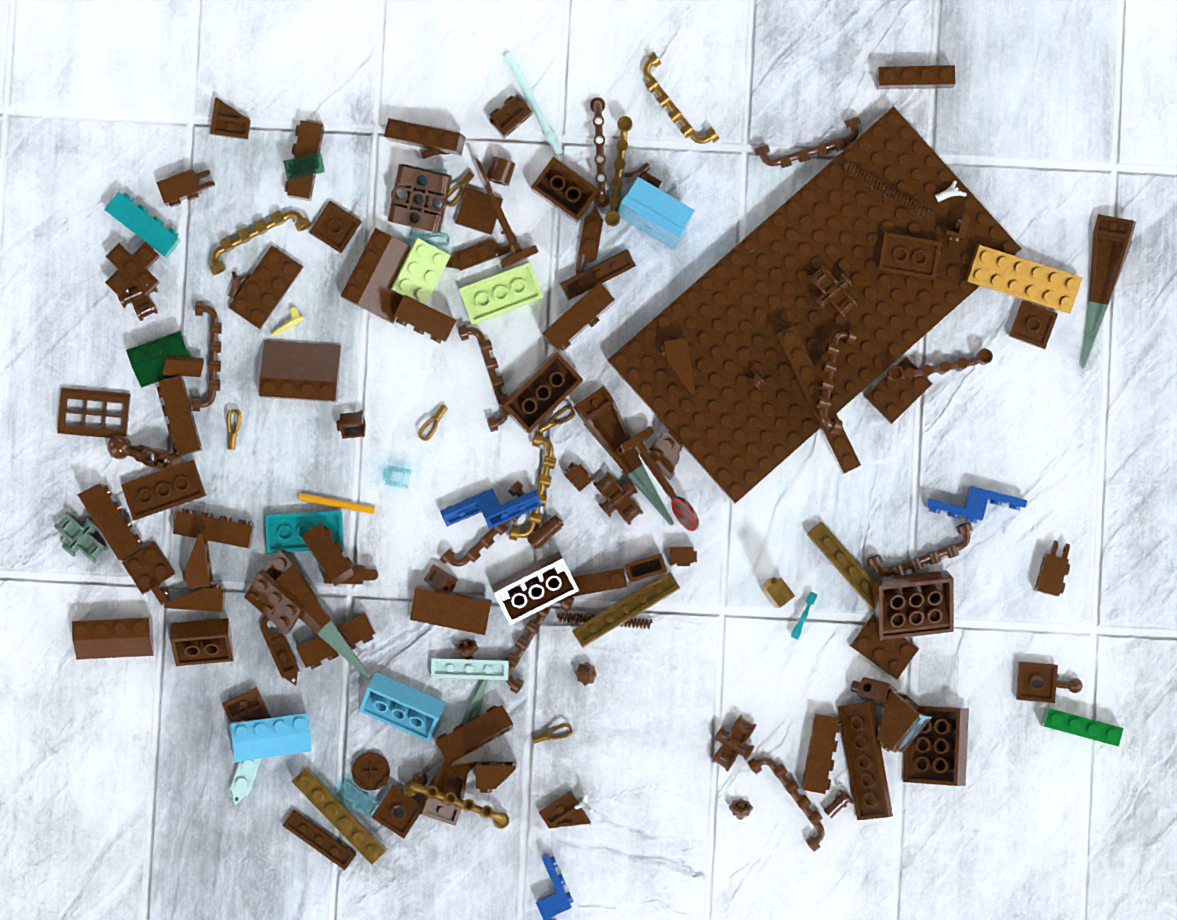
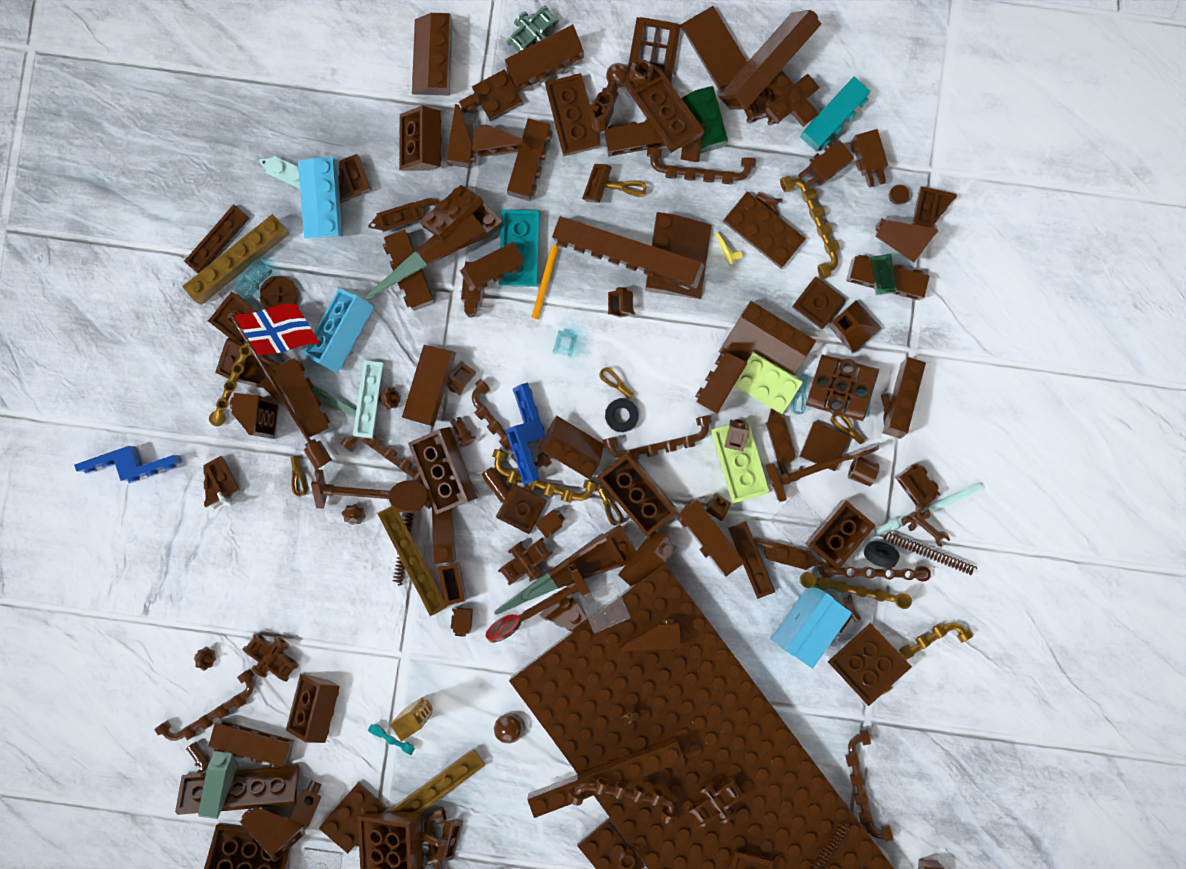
camera: 95 degrees right, 0 degrees up
none -> sand green slope [198,751,239,819]
none -> flag [228,304,332,469]
none -> reddish brown slope [286,674,340,743]
none -> reddish brown piece [311,469,428,513]
none -> reddish brown plate [420,819,463,862]
none -> reddish brown pin [450,417,477,448]
none -> reddish brown hair [493,714,525,744]
none -> reddish brown tile [496,483,547,534]
none -> reddish brown slope [537,415,604,480]
none -> reddish brown brick [552,216,705,289]
none -> clear tile [579,582,631,634]
none -> reddish brown plate [582,164,612,203]
none -> black tyre [605,398,639,432]
none -> reddish brown slope [618,531,677,586]
none -> reddish brown plate [626,60,704,153]
none -> reddish brown tile [681,6,747,90]
none -> reddish brown bracket [706,493,731,521]
none -> reddish brown brick [718,10,821,110]
none -> bracket [724,419,749,452]
none -> reddish brown hinge [798,140,854,188]
none -> reddish brown slope [827,300,881,354]
none -> reddish brown plate [827,623,912,706]
none -> black tyre [864,541,900,568]
none -> reddish brown slope [875,215,938,263]
none -> reddish brown piece [884,531,977,576]
none -> reddish brown tile [888,185,909,205]
none -> reddish brown bar [901,503,950,547]

